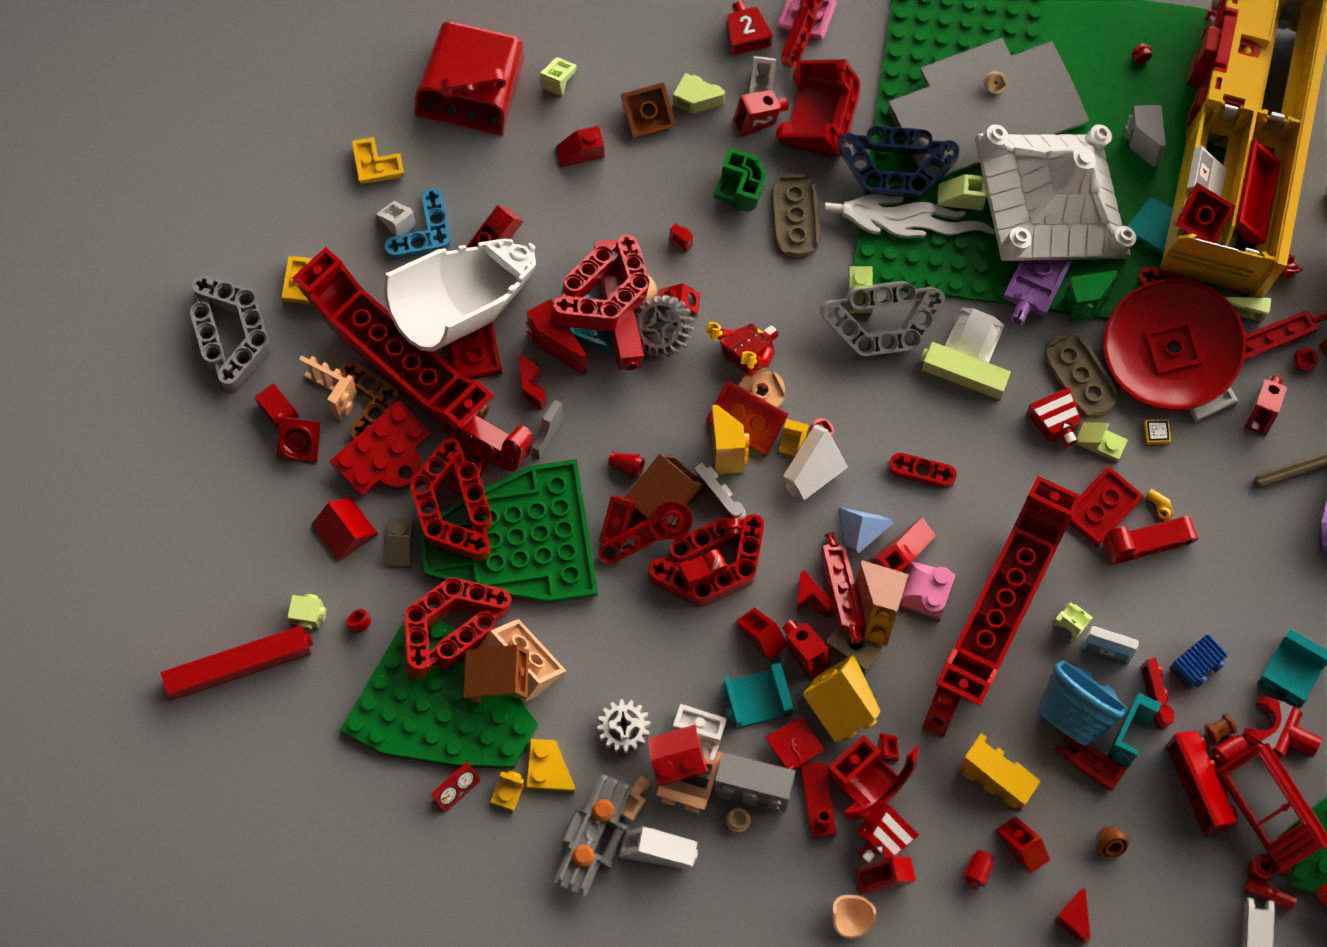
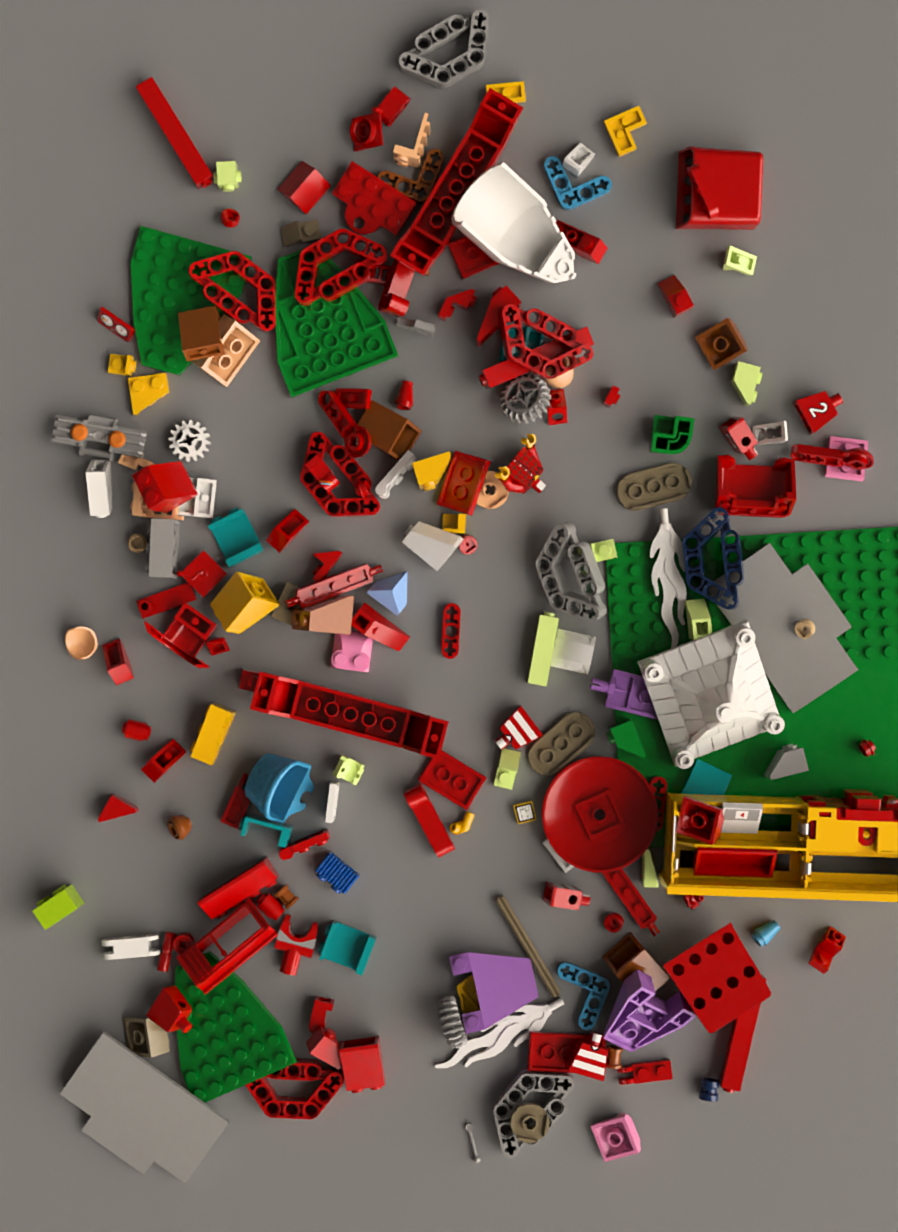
camera: 75 degrees right, 20 degrees up
red torso [782,620,830,680] -> none
red torso [857,799,919,863] -> none

